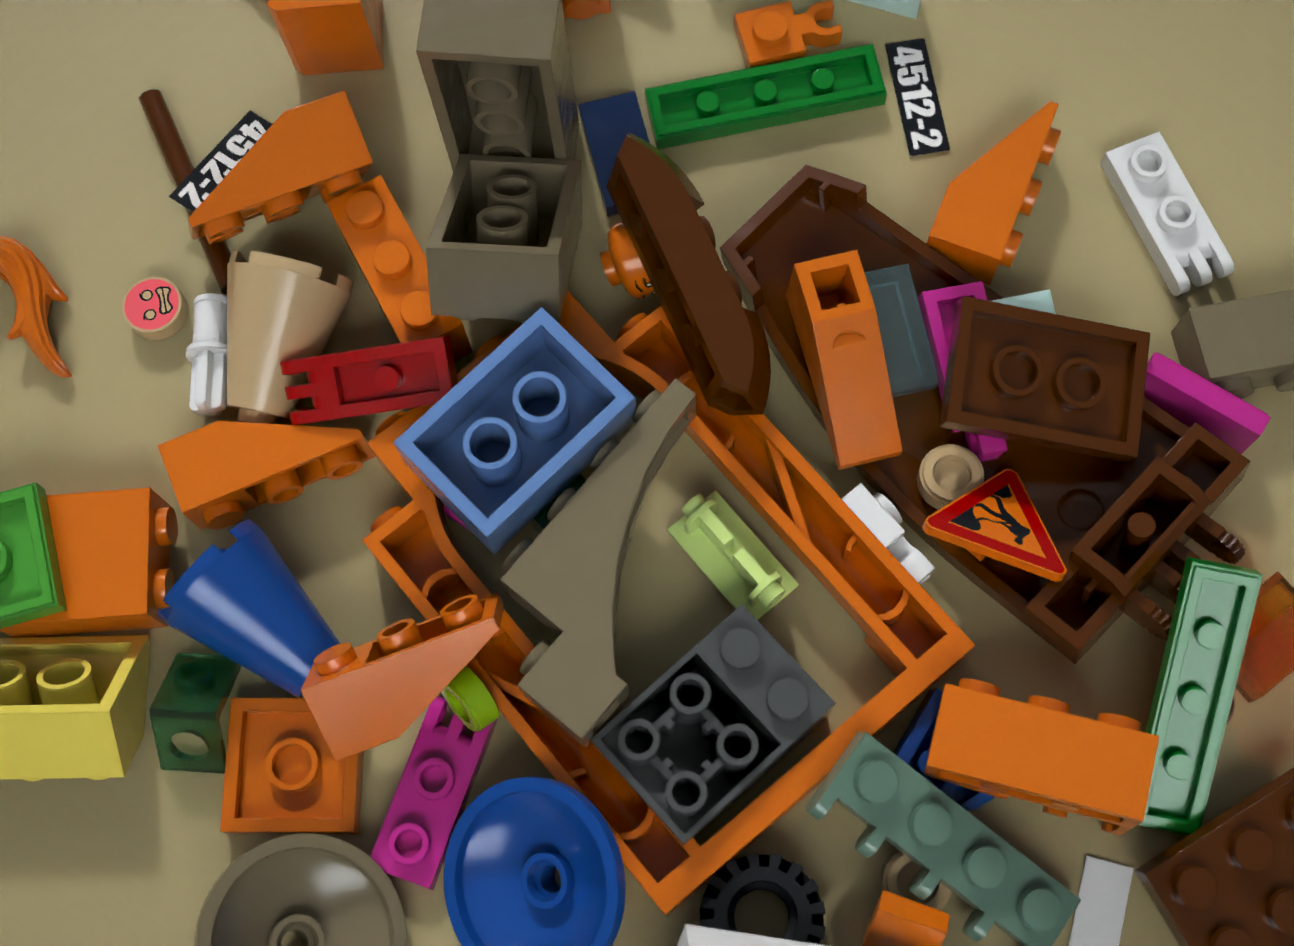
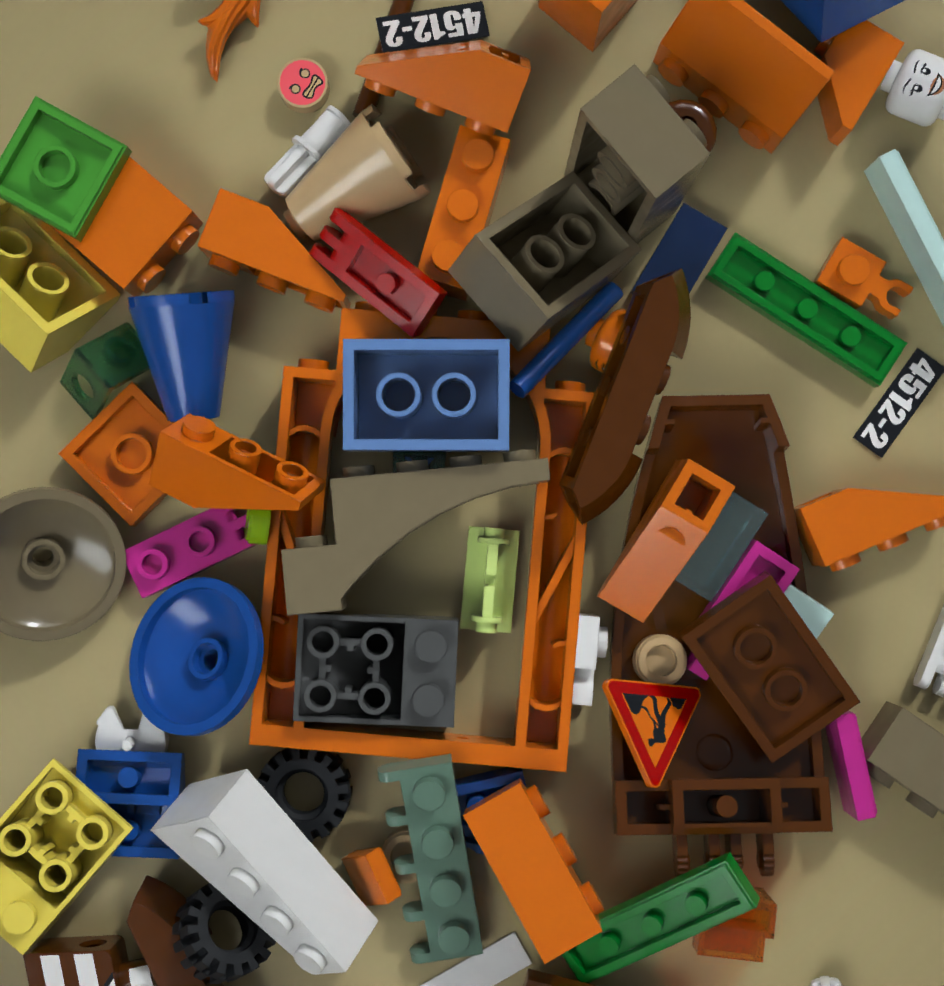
camera: 40 degrees right, 15 degrees up
none -> blue bar [510,282,623,398]

